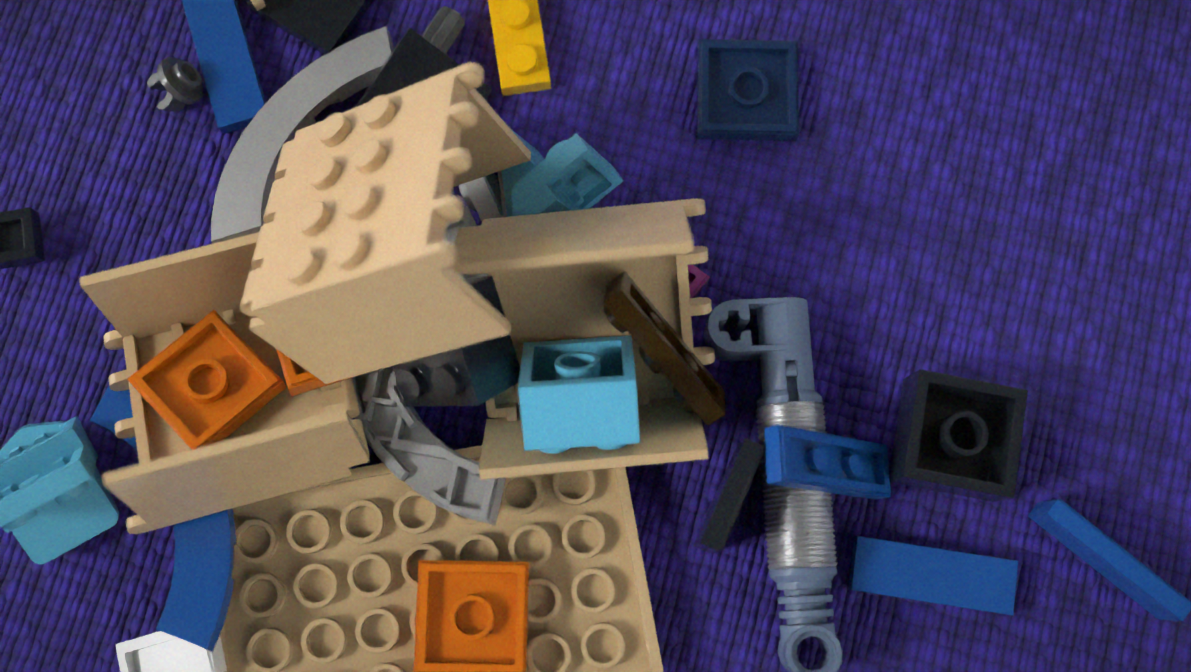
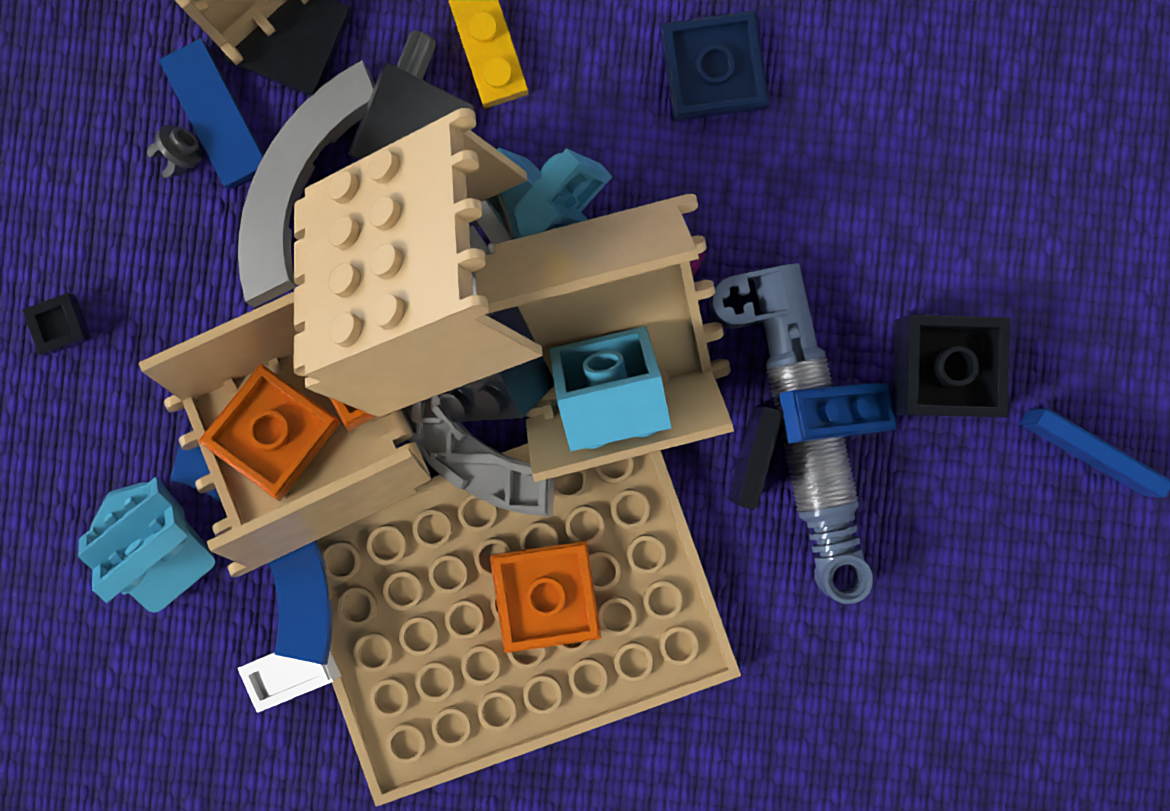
camera: 10 degrees left, 10 degrees up
dark brown plate [603,271,725,426] -> none
blue tile [848,536,1018,615] -> none

